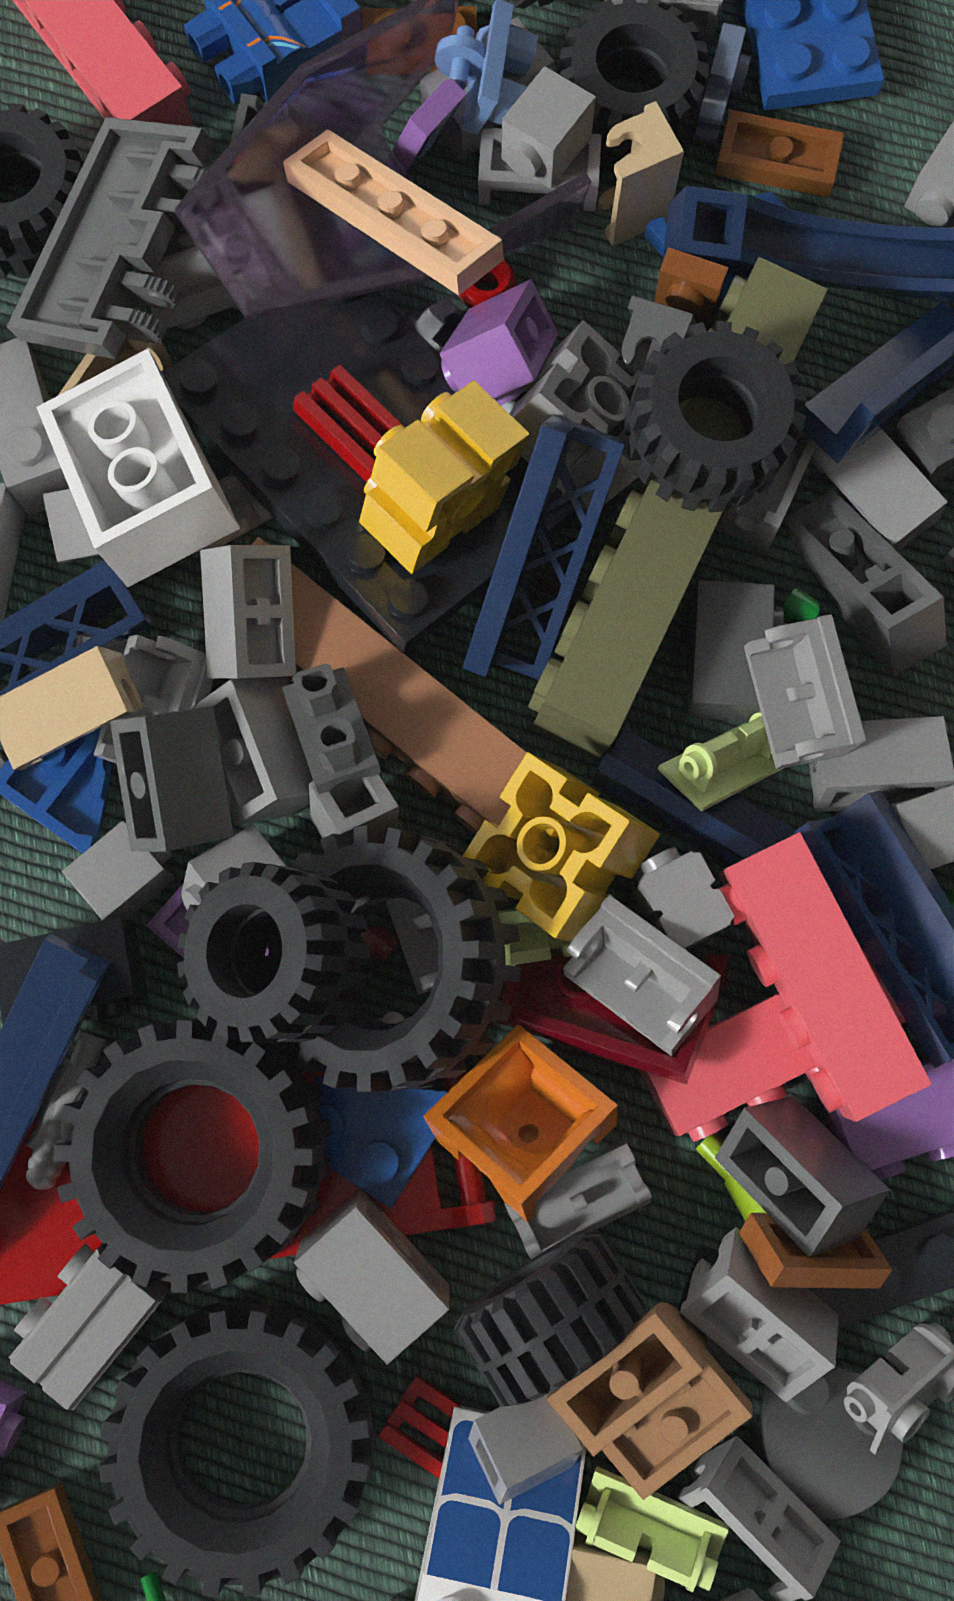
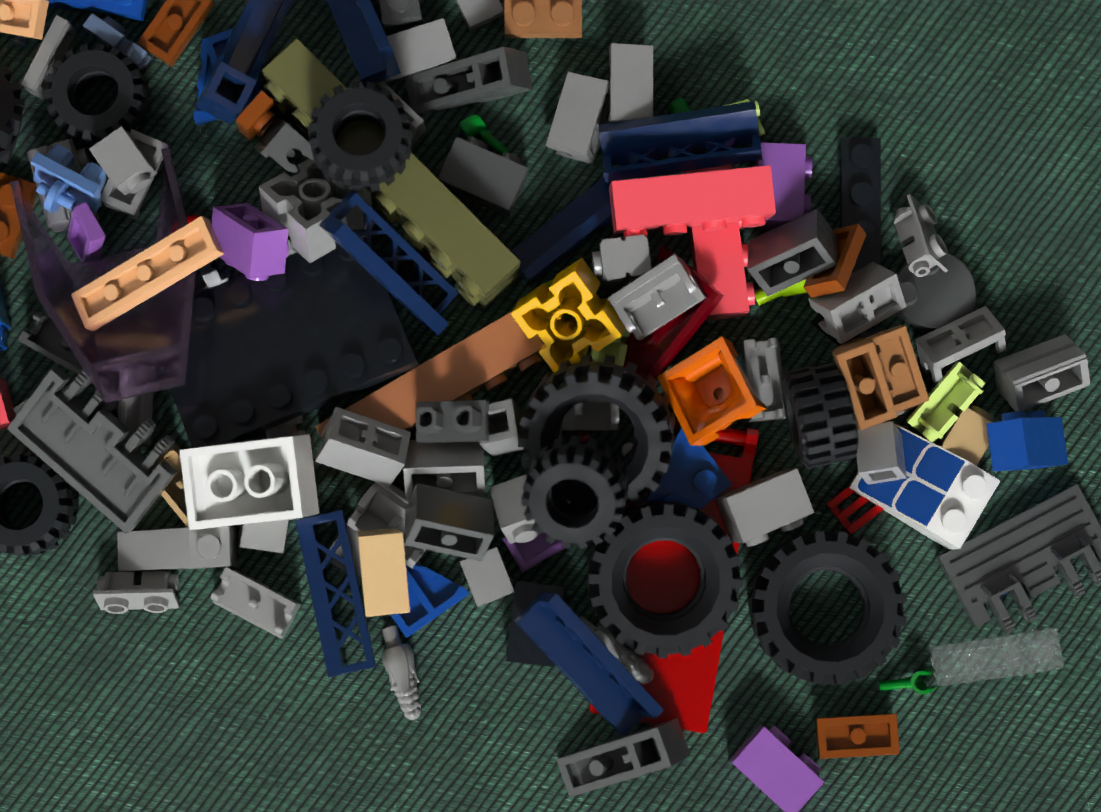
camera: 70 degrees left, 5 degrees up
light grey brick [9,1243,171,1411] -> none
red tile [293,364,405,482] -> none
yellow brick [359,380,530,574] -> none
tan hinge [598,101,684,246] -> none
yellowish green hinge [658,711,784,812] -> none
light grey hinge [744,614,866,769] -> none

